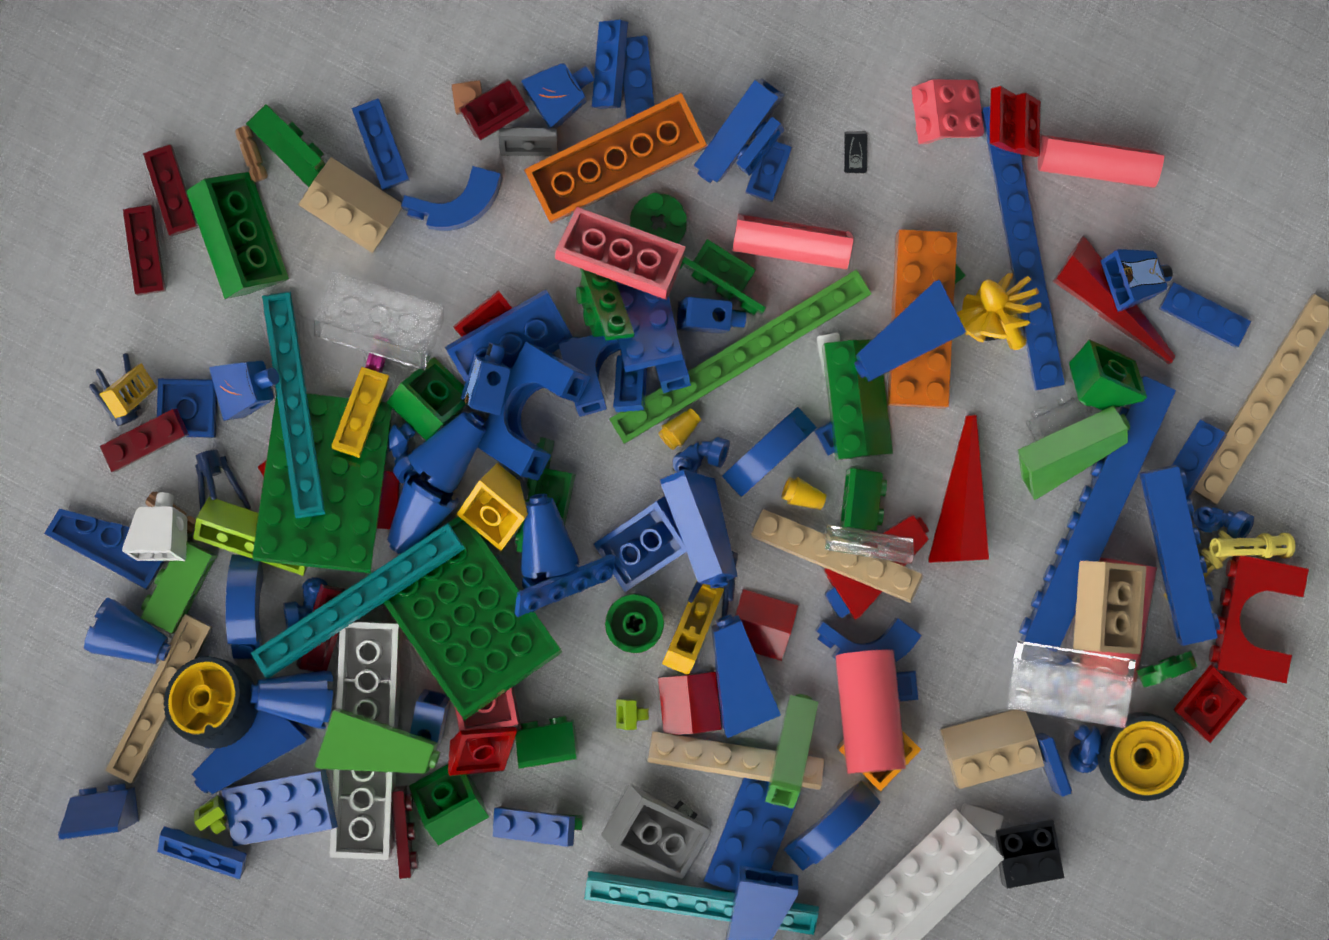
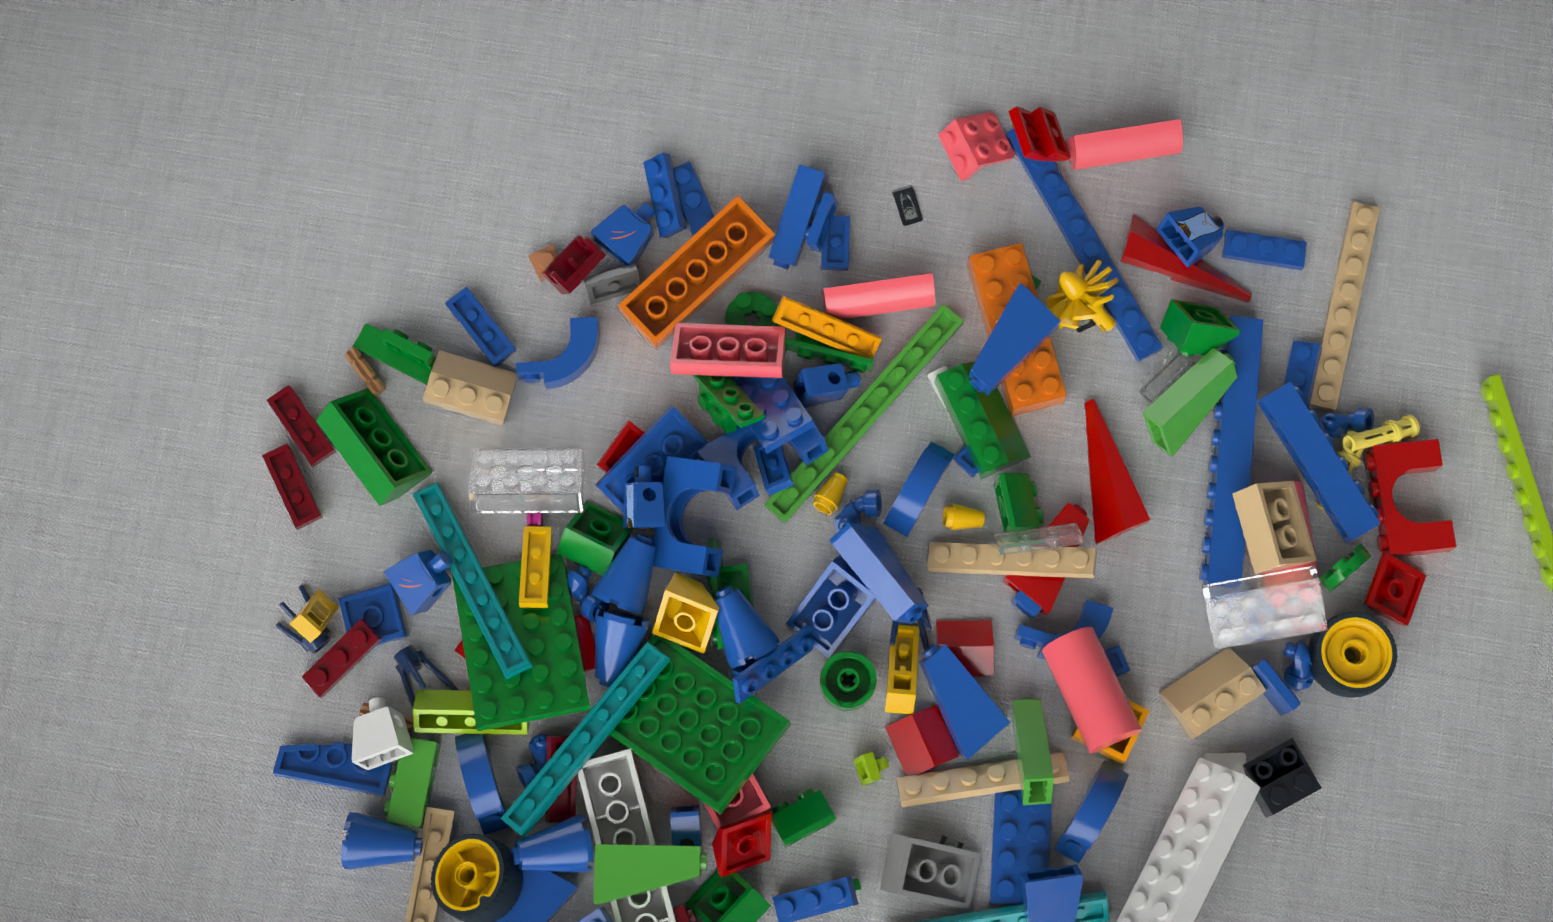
camera: 20 degrees left, 10 degrees down
none -> light orange tile [772,295,882,359]

